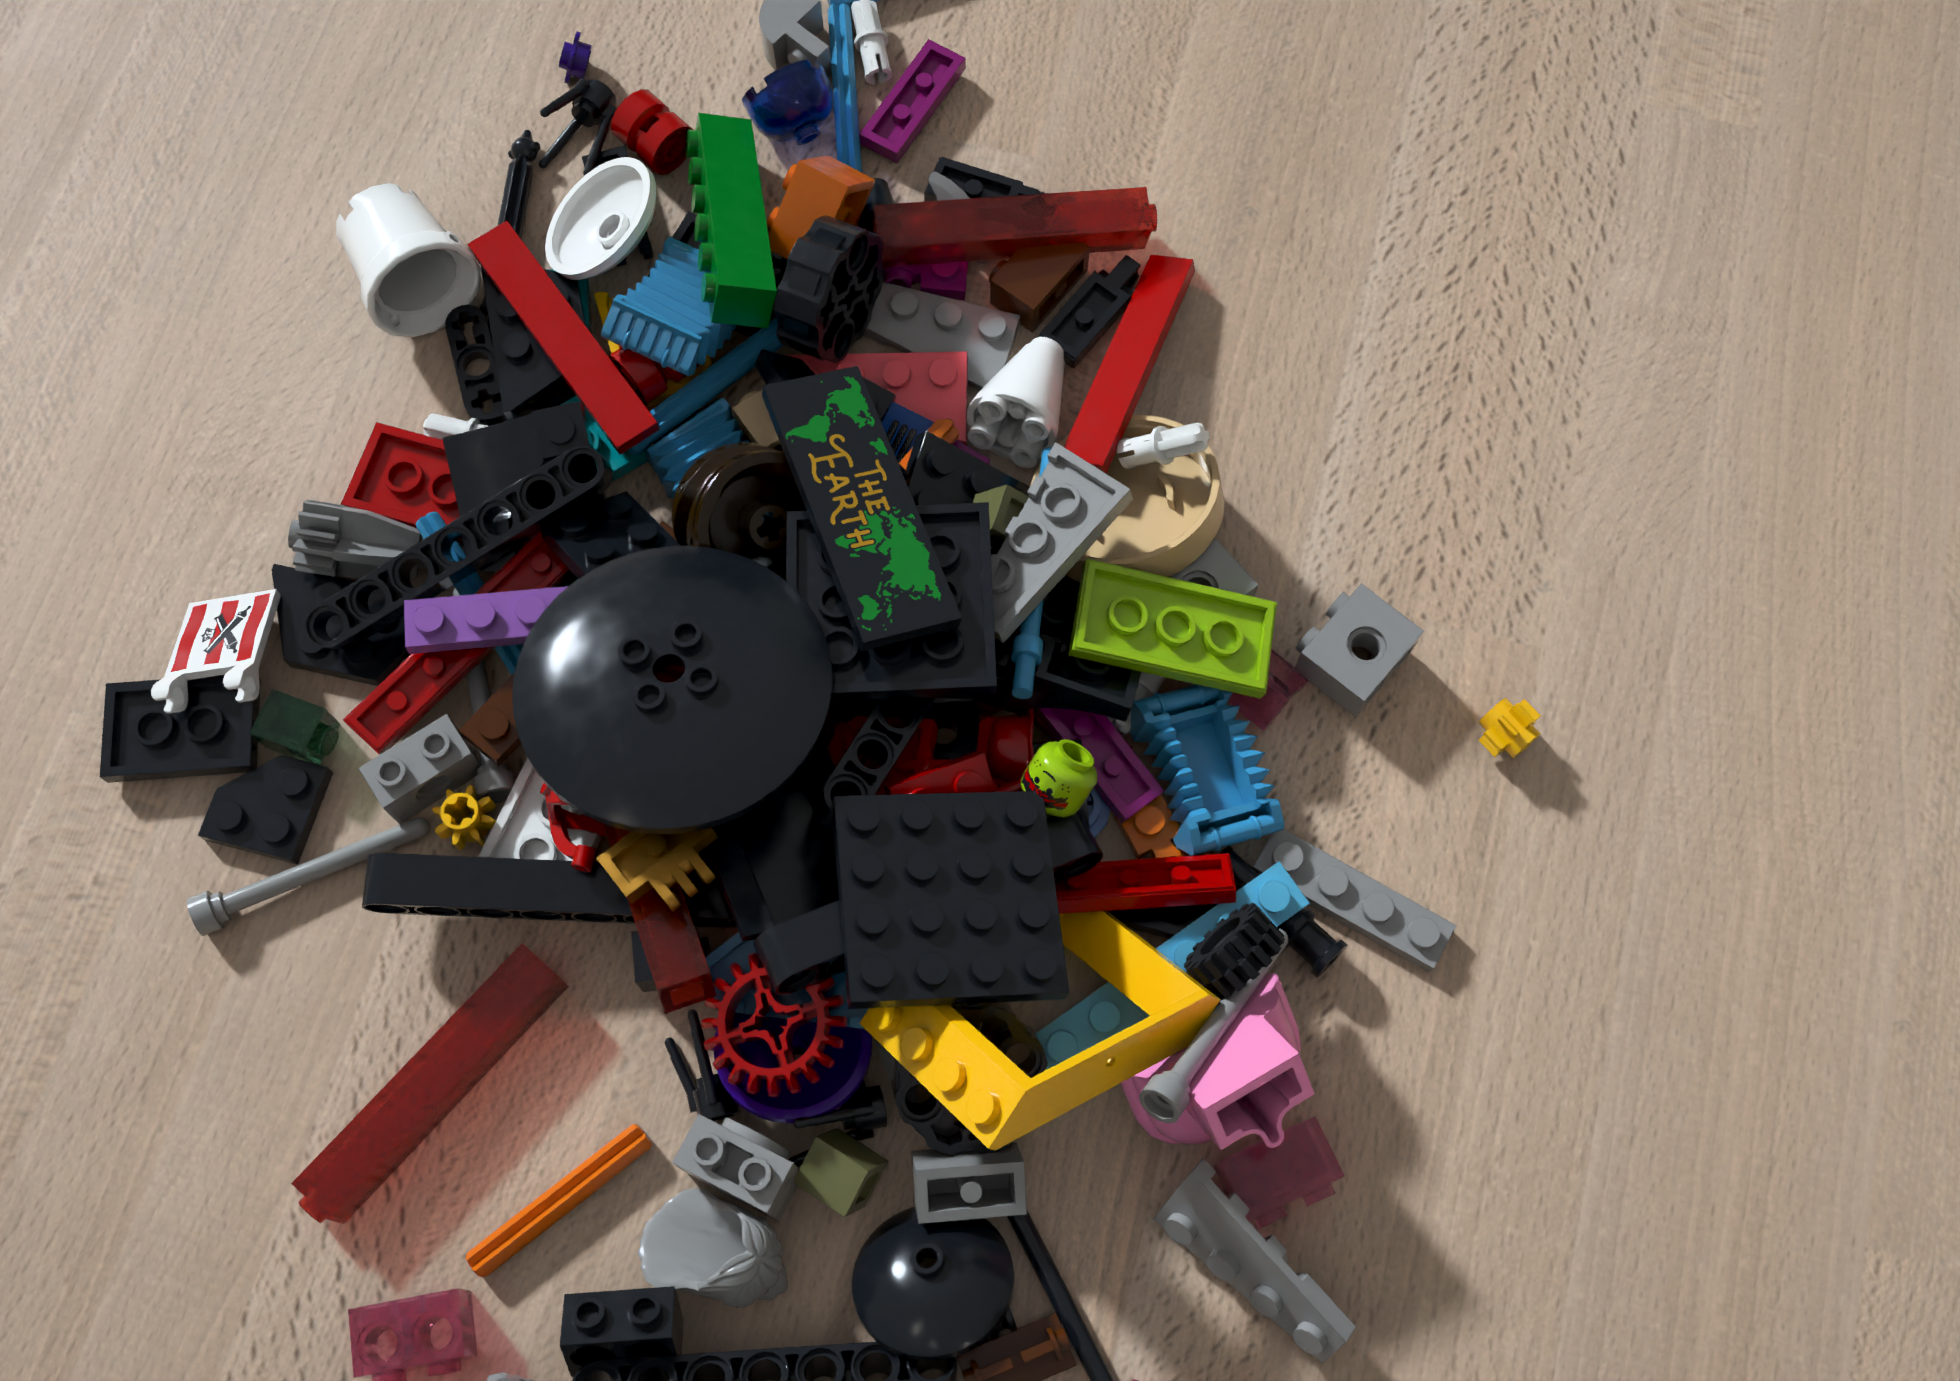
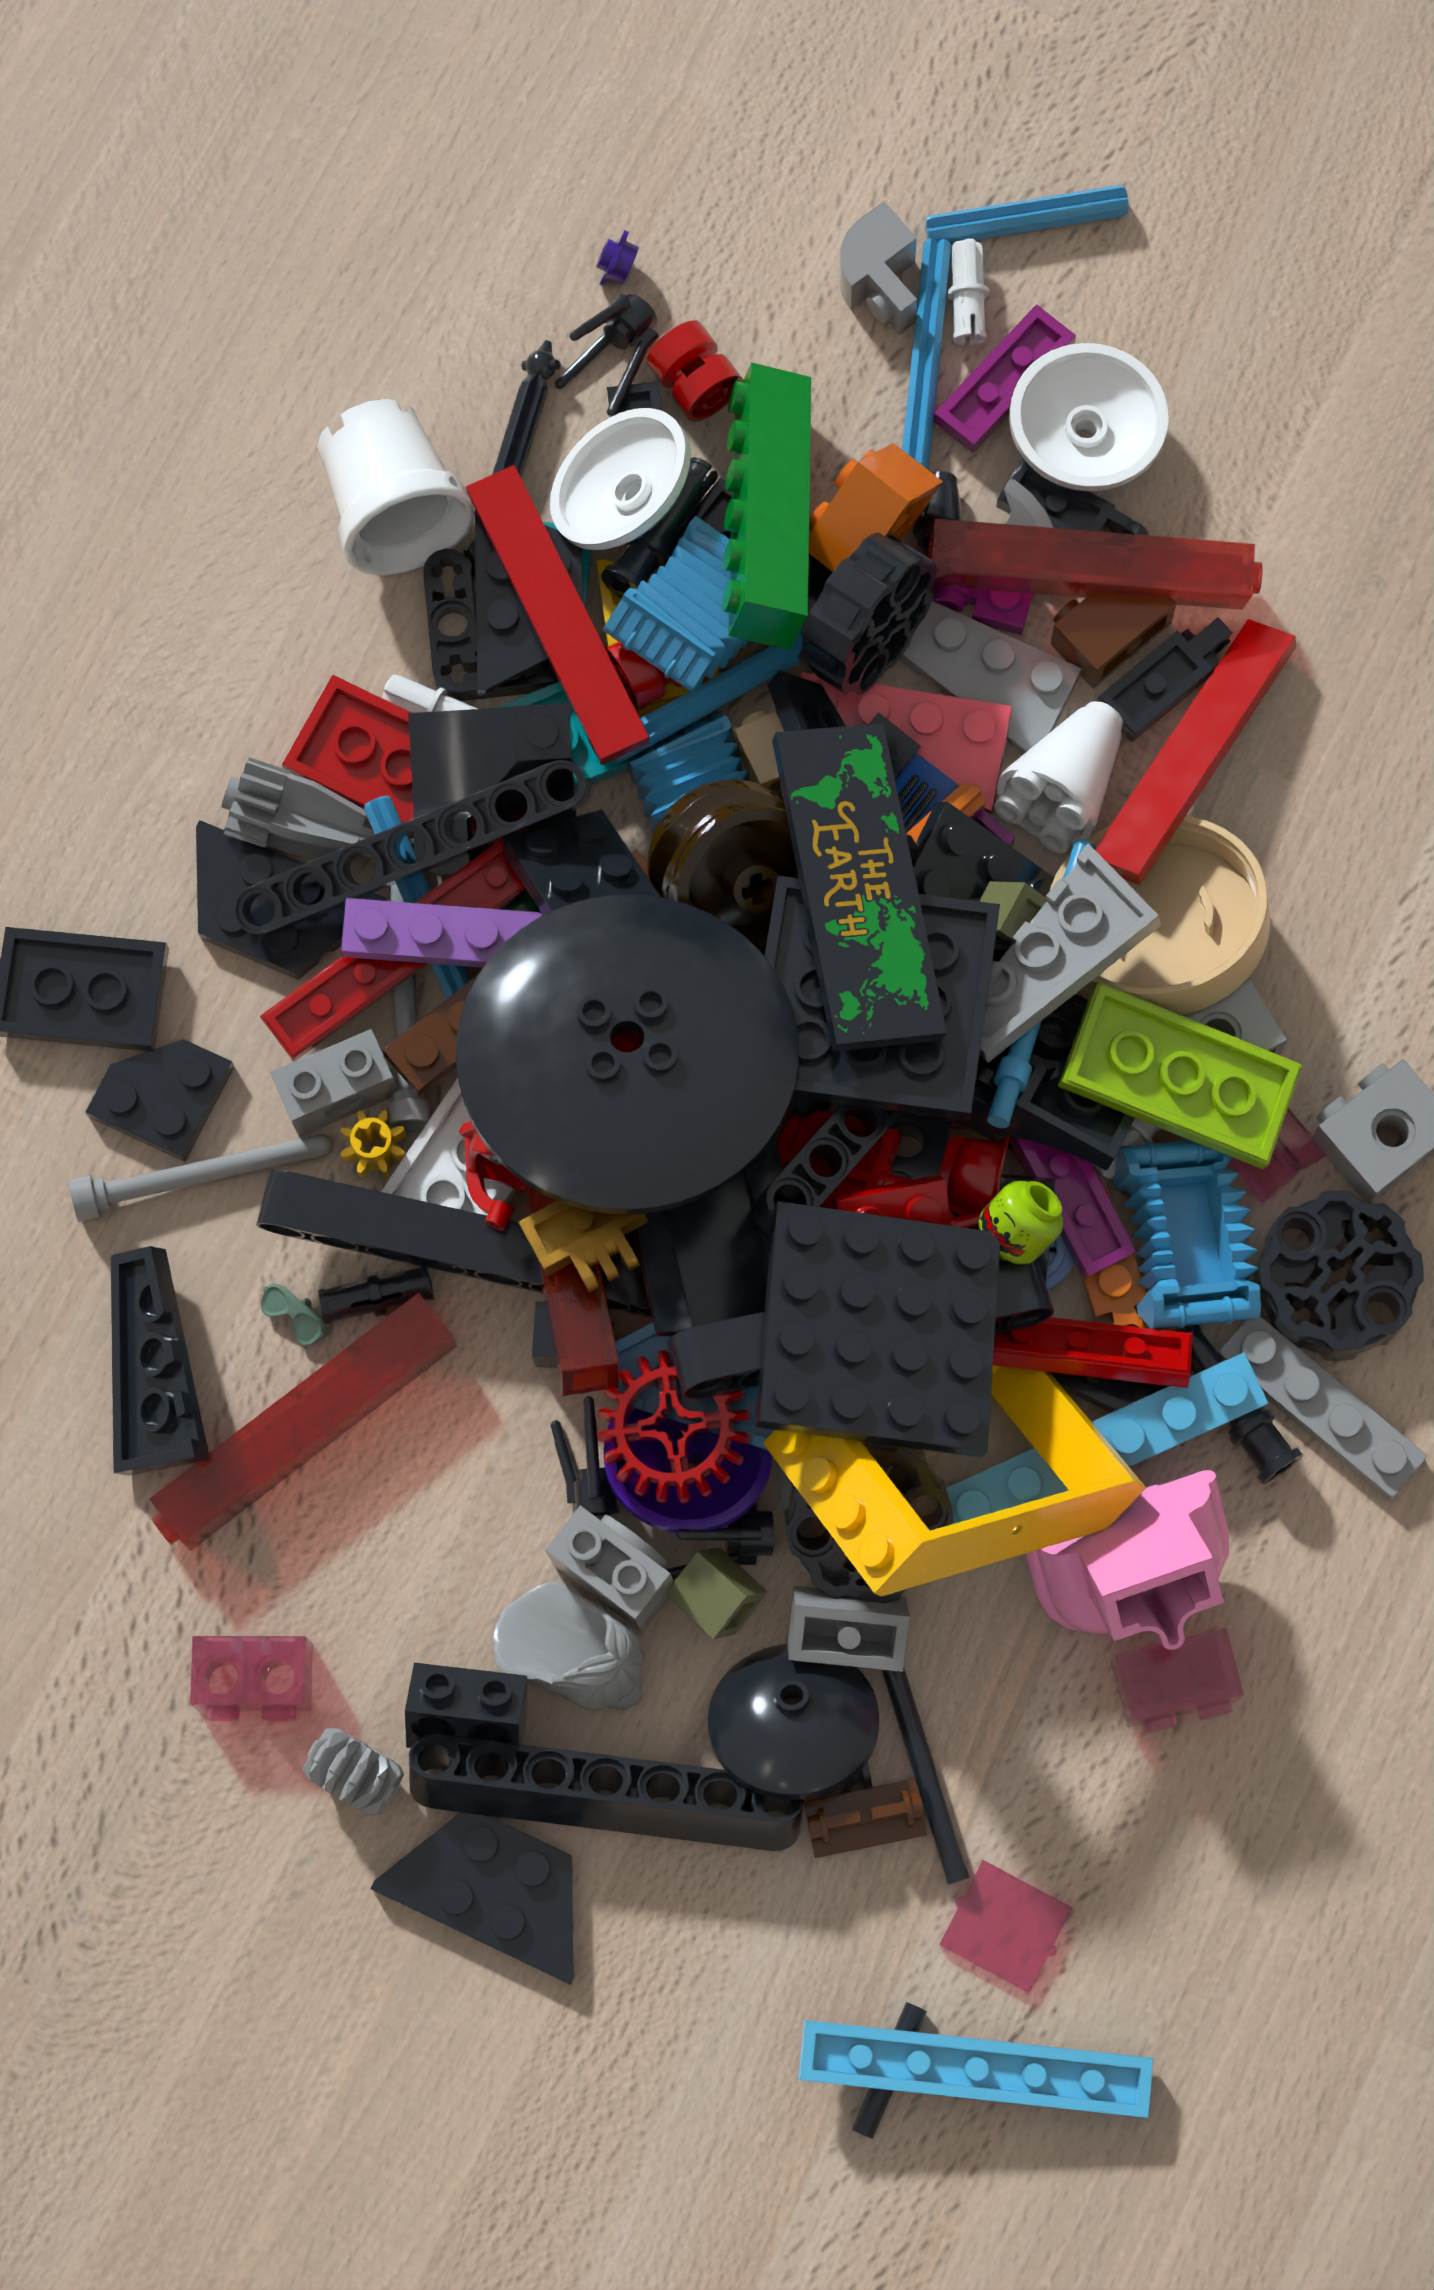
camera: 15 degrees right, 5 degrees up
white flag [151,589,281,714] -> none
clear green brick [249,689,341,765] -> none
orange axle [465,1124,652,1277] -> none
clear blue cylinder [742,60,833,145] -> none
white axle [1117,423,1210,469] -> none
light grey piece [1139,929,1288,1123] -> none
light grey wing [1153,1158,1356,1363] -> none
black tyre [1184,903,1285,999] -> none
none -> black wing [111,1246,210,1476]
none -> sand green piece [261,1283,331,1345]
none -> black pin [318,1266,435,1324]
none -> black pin [601,457,718,599]
none -> white dish [1009,343,1169,491]
none -> black connector [1254,1191,1424,1361]

